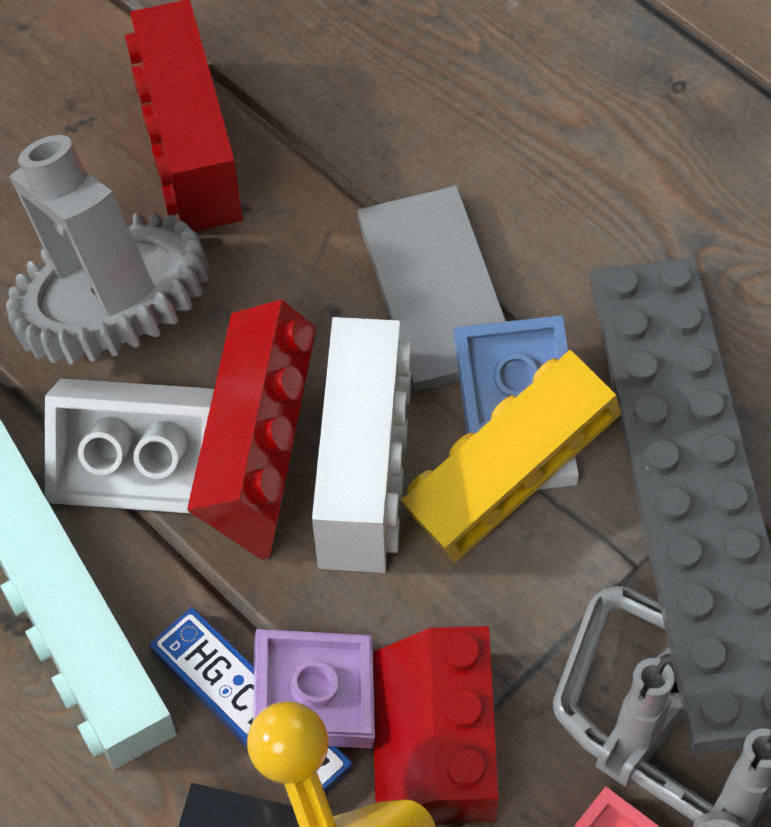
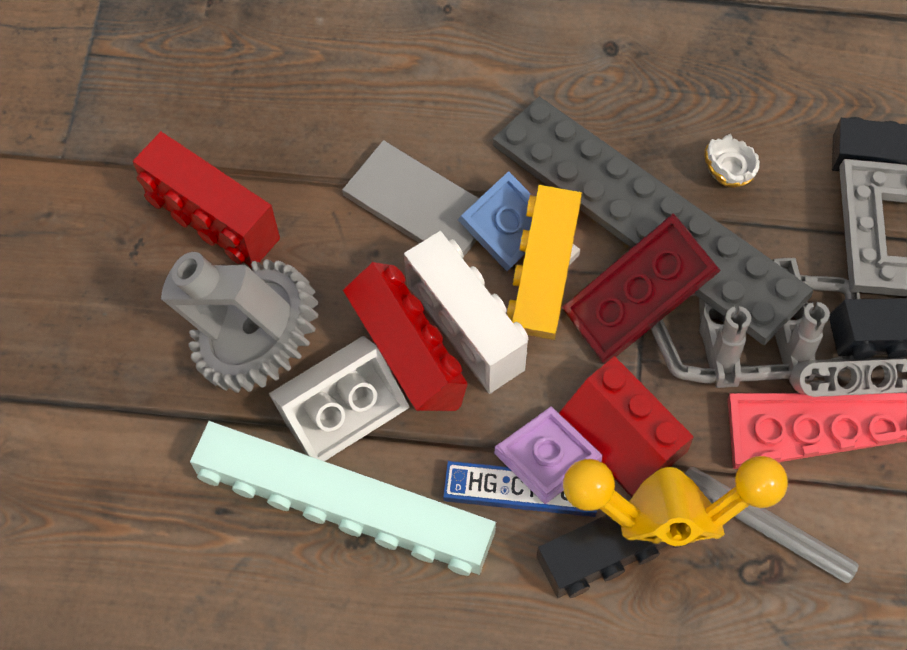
camera: 40 degrees left, 5 degrees up
none -> dark red tile [561,213,721,364]

